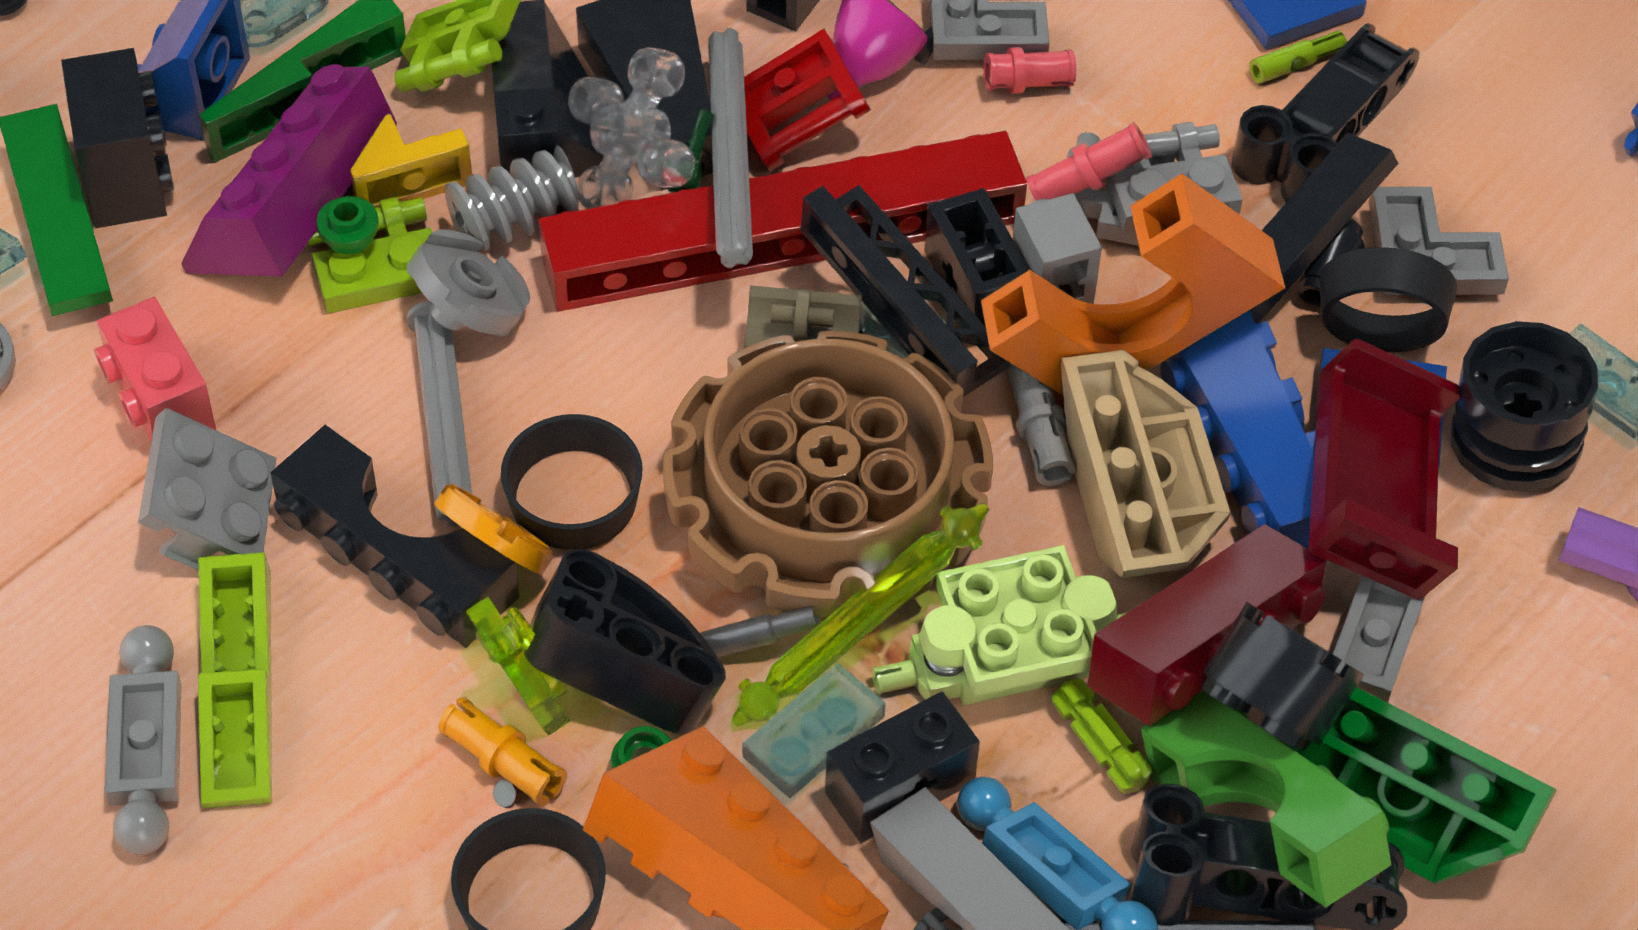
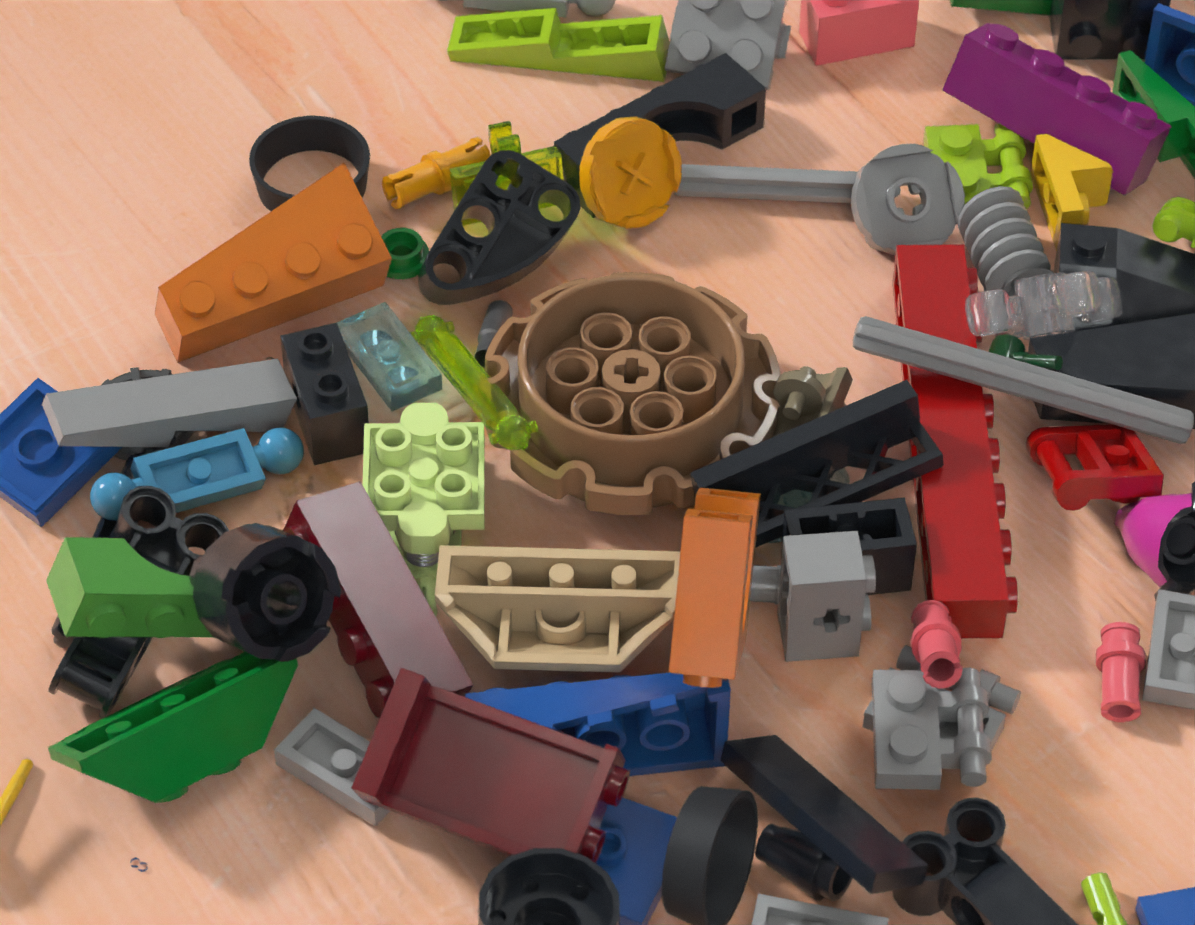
camera: 105 degrees right, 5 degrees down
green plate [316,196,379,254] -> none
black tyre [501,414,643,550] -> none

